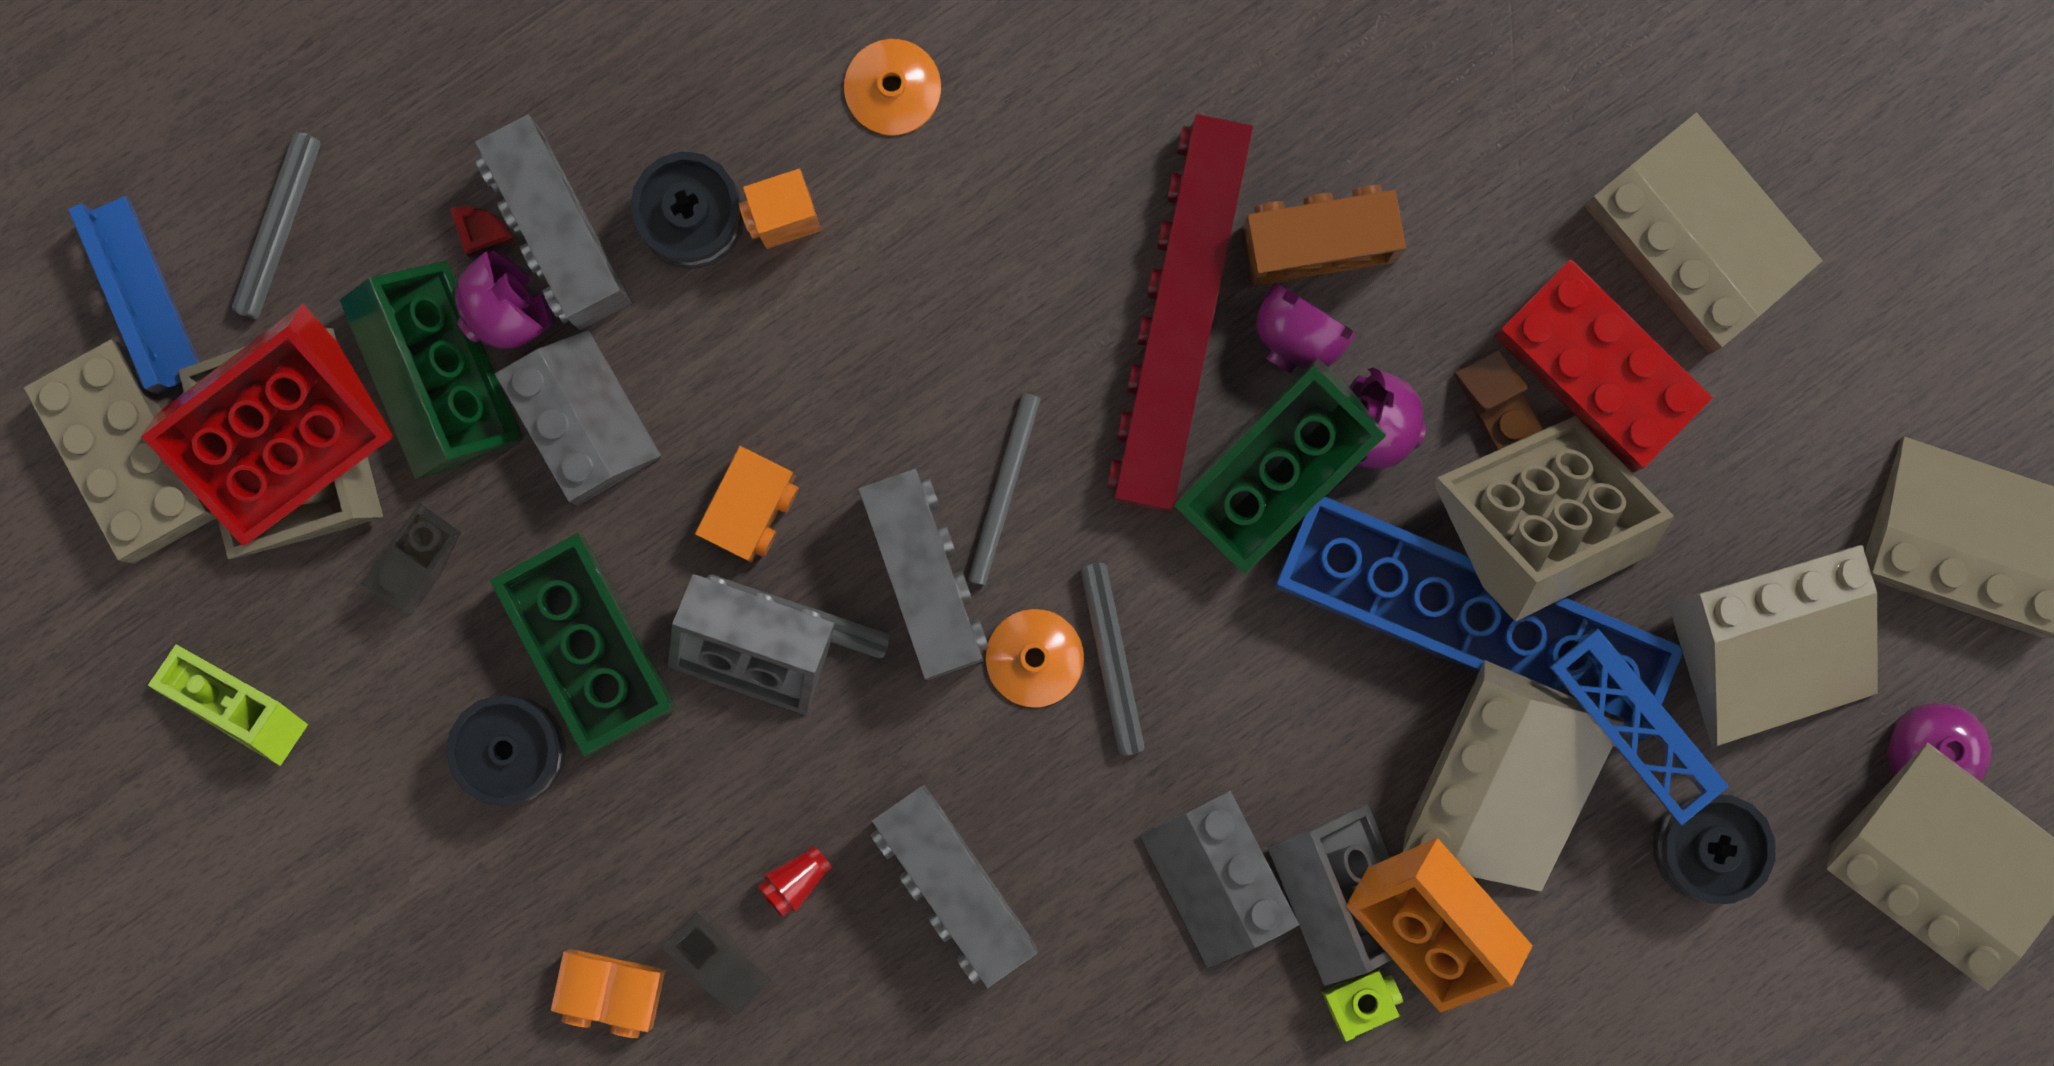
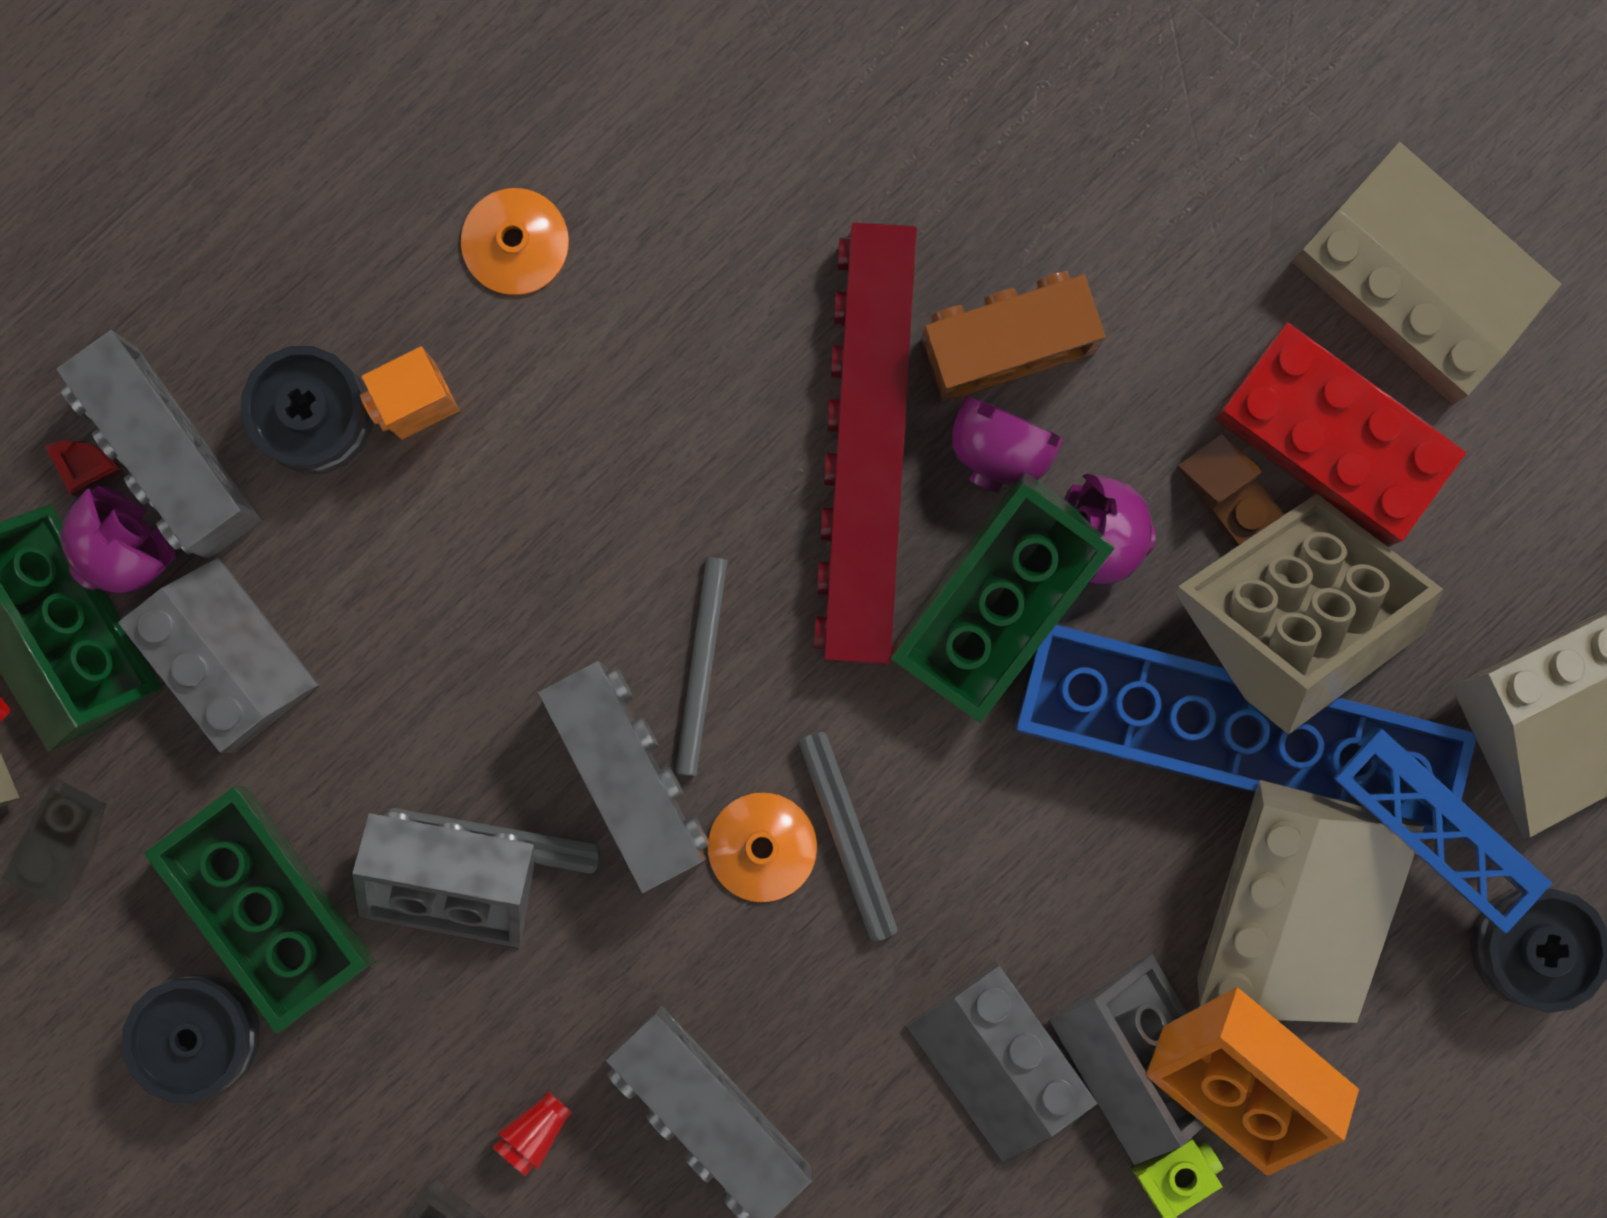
camera: 10 degrees left, 0 degrees up
orange brick [695,446,799,563] -> none

